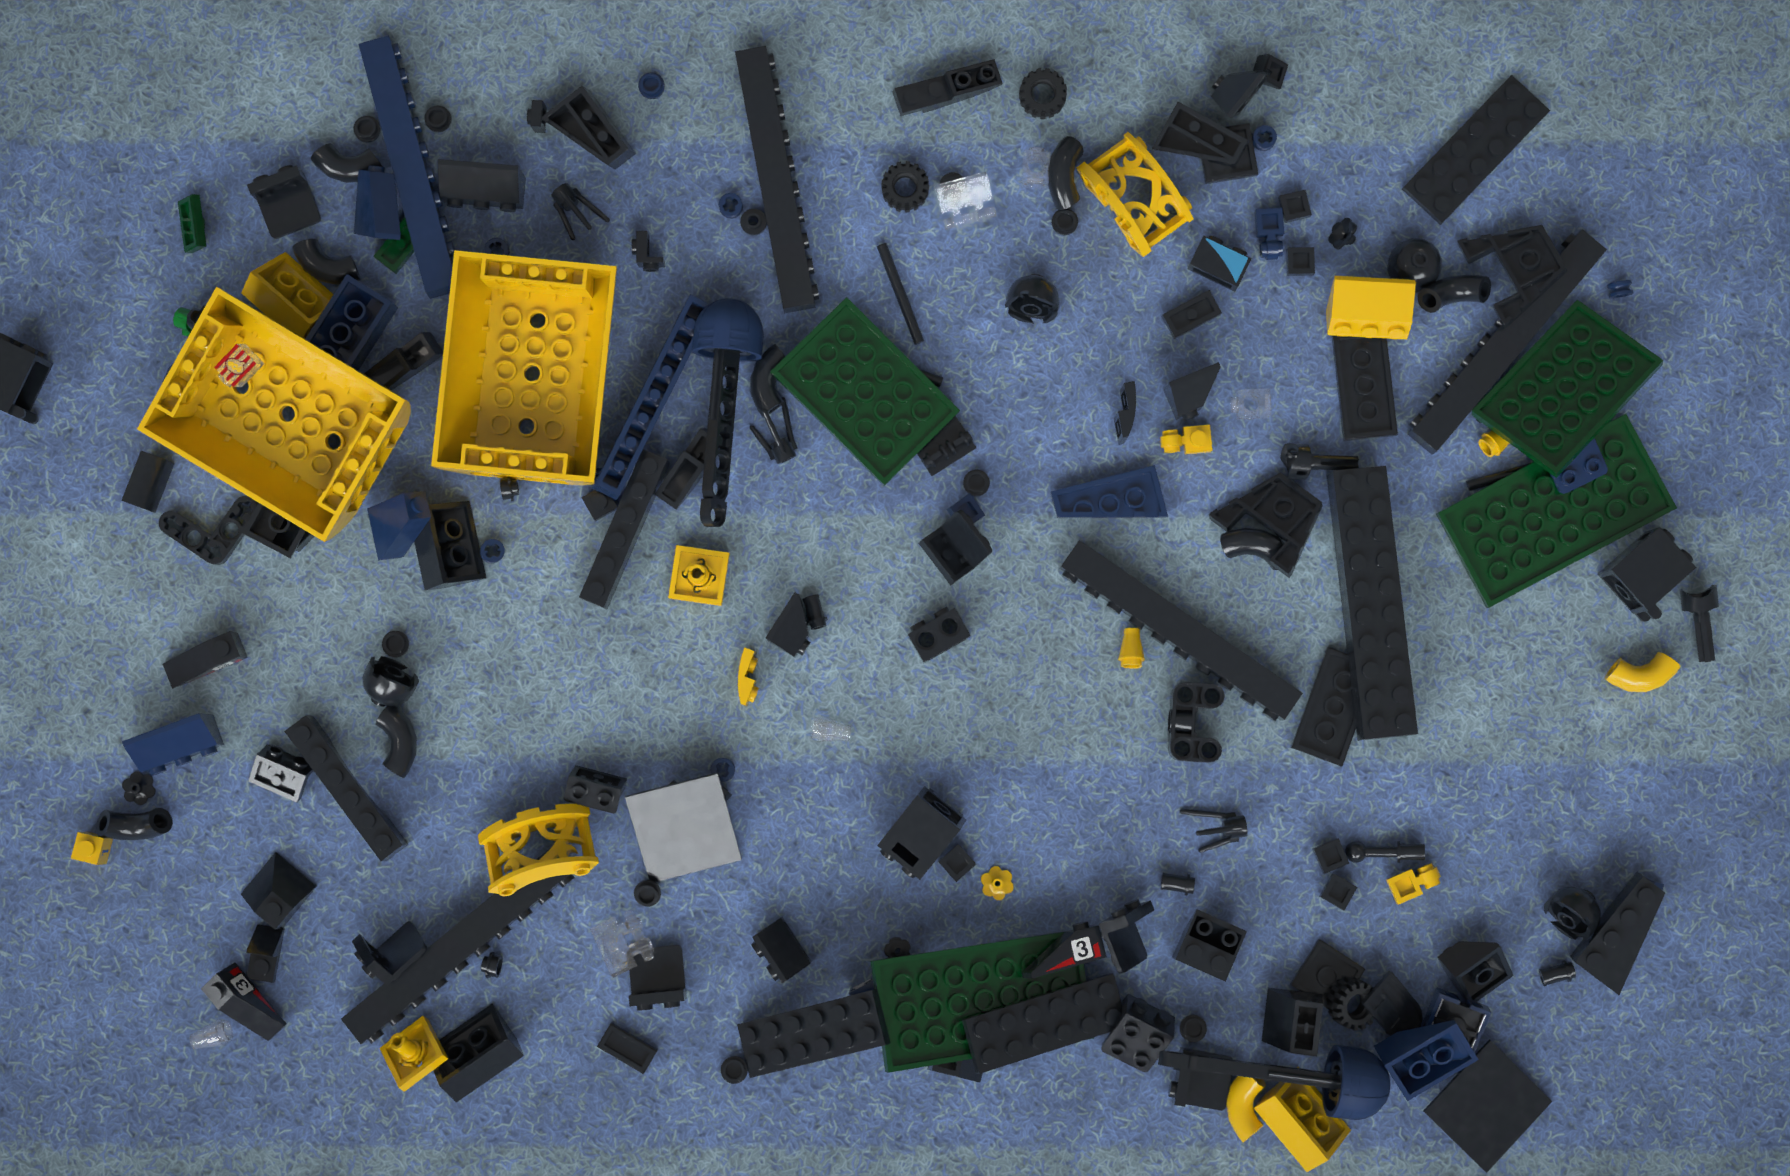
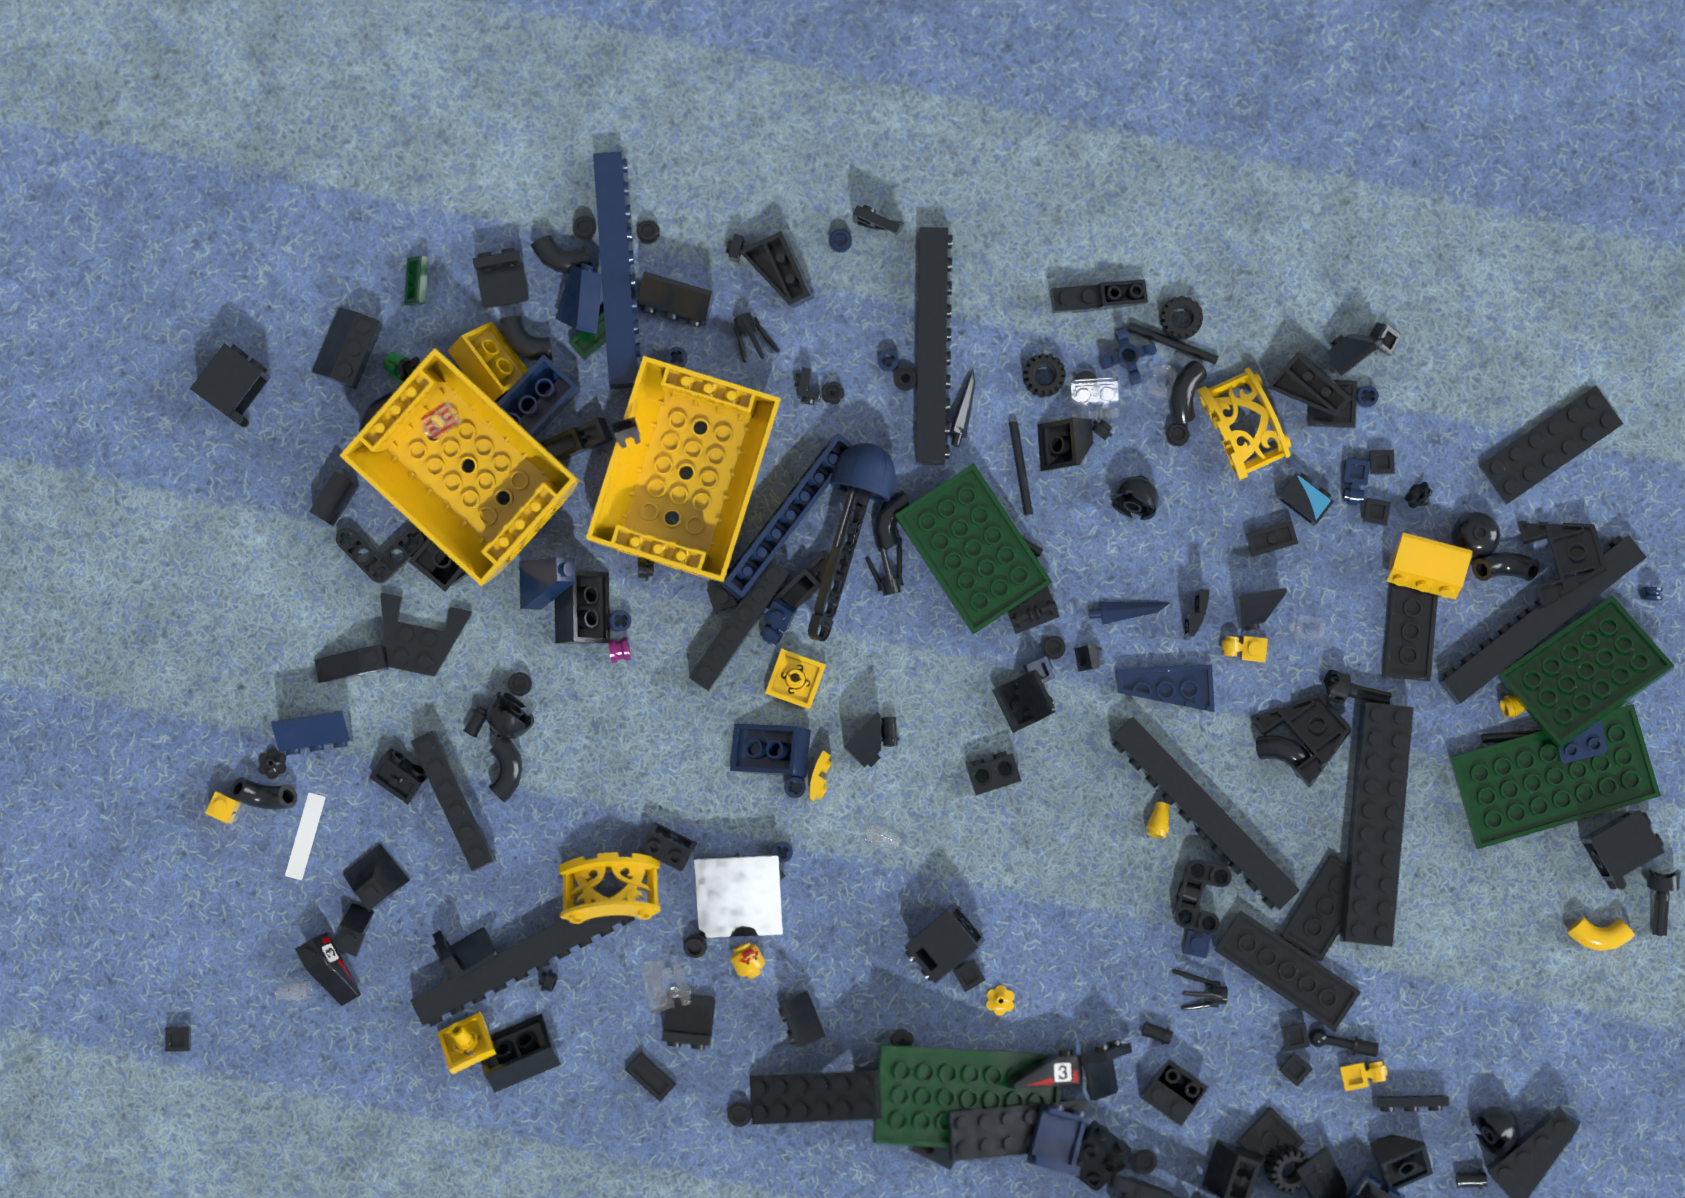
camera: 10 degrees right, 0 degrees up
none -> black plate [165,1027,191,1052]
none -> white sticker [285,793,325,880]
none -> black slope [312,307,383,390]
none -> black wing [380,593,472,677]
none -> black pin [463,706,487,738]
none -> magenta wheel [608,637,631,663]
none -> black tile [612,417,641,449]
none -> dark blue slope [730,723,811,777]
none -> yellow head [730,942,765,979]
none -> dark blue plate [760,598,797,645]
none -> dark blue bush [784,777,806,798]
none -> black plate [821,381,845,405]
none -> black plate [853,205,904,235]
none -> black bar [950,368,976,447]
none -> dark blue panel [1026,1103,1092,1177]
none -> black slope [1037,418,1093,471]
none -> black tile [1074,644,1104,672]
none -> dark blue bar [1088,601,1170,625]
none -> black plate [1092,419,1113,440]
none -> dark blue pin [1099,327,1157,386]
none -> black bar [1127,322,1219,365]
none -> dark blue plate [1182,930,1212,959]
none -> black plate [1214,910,1361,1032]
none -> black plate [1373,1095,1449,1112]

